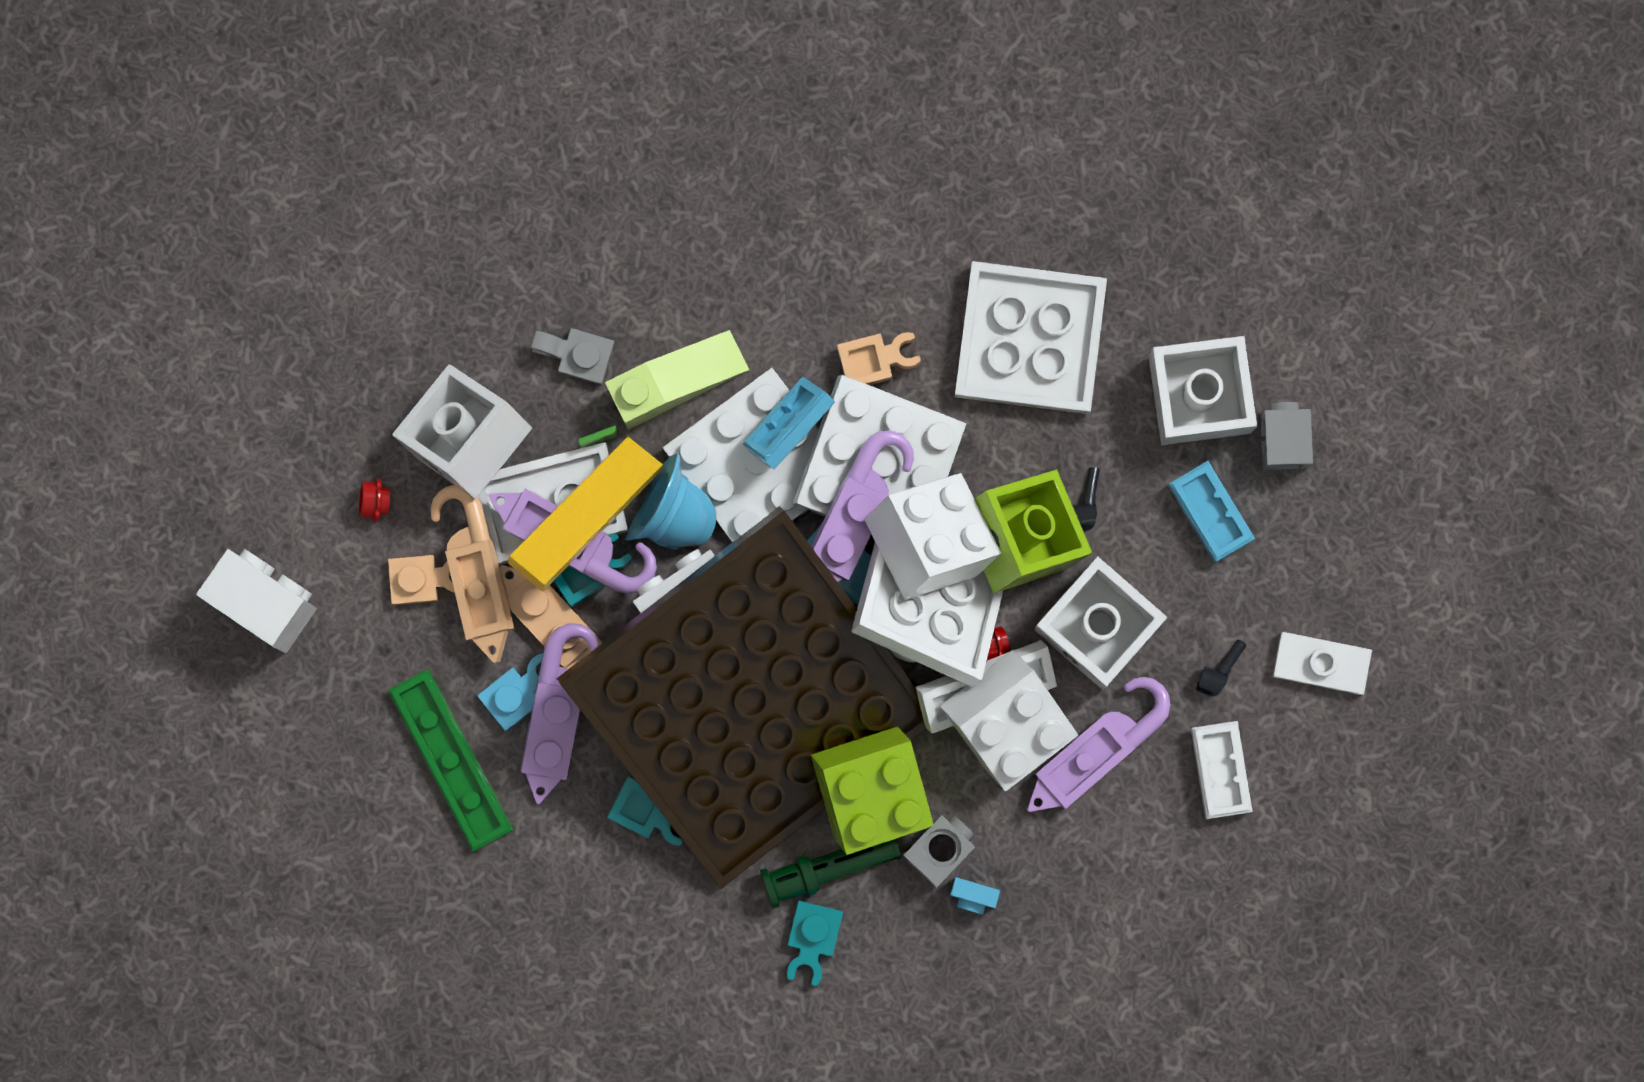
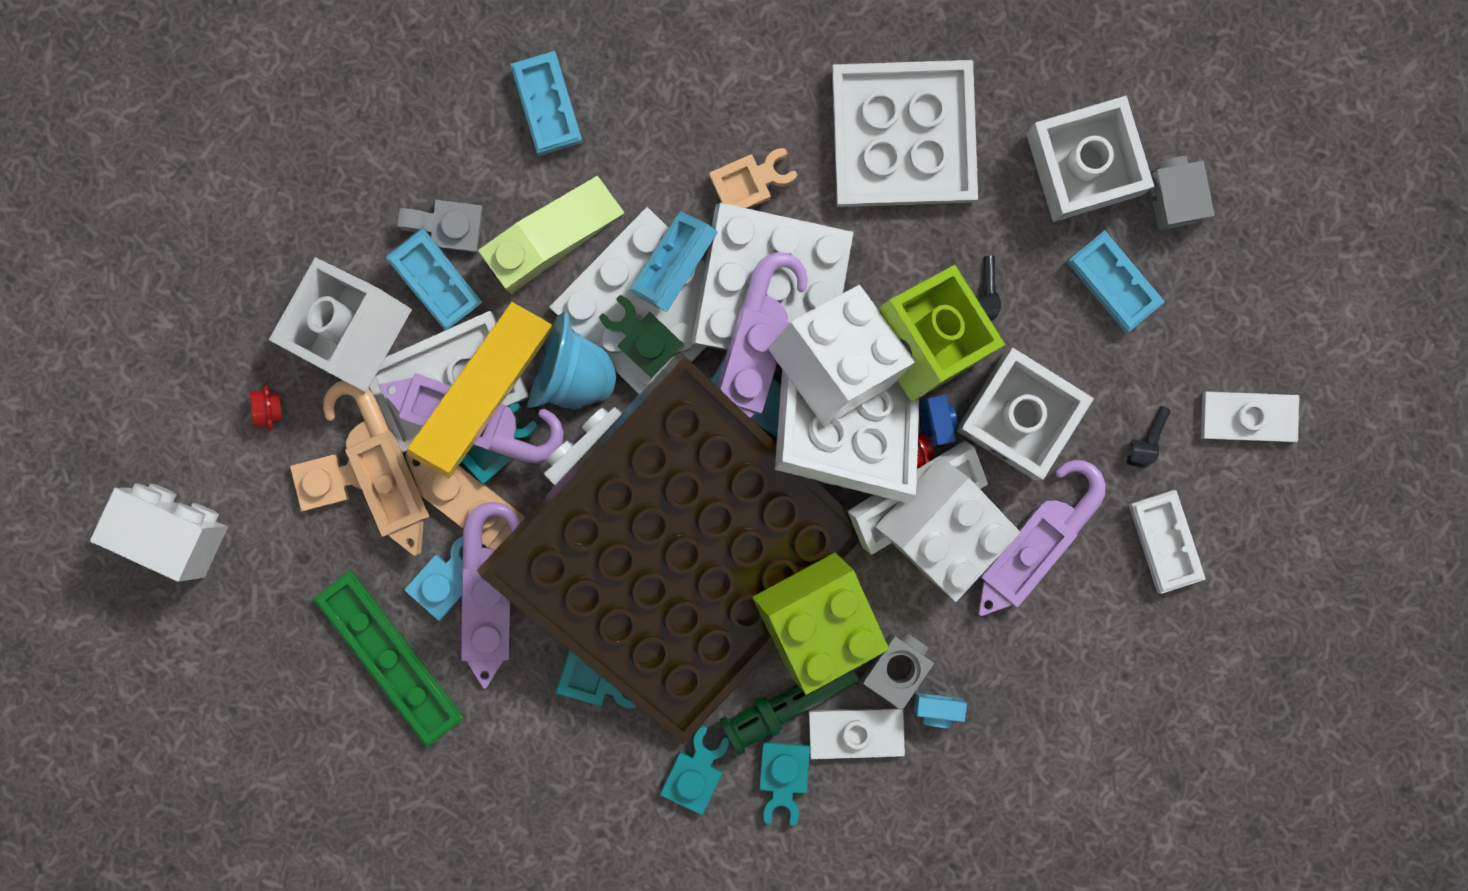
camera: 15 degrees left, 5 degrees up
bright green piece [578,425,619,448] -> none
none -> medium azure plate [386,227,482,331]
none -> medium azure plate [510,51,583,156]
none -> dark green plate [599,295,685,379]
none -> teal plate [660,725,729,815]
none -> white plate [809,708,905,759]
none -> blue plate [919,395,958,447]

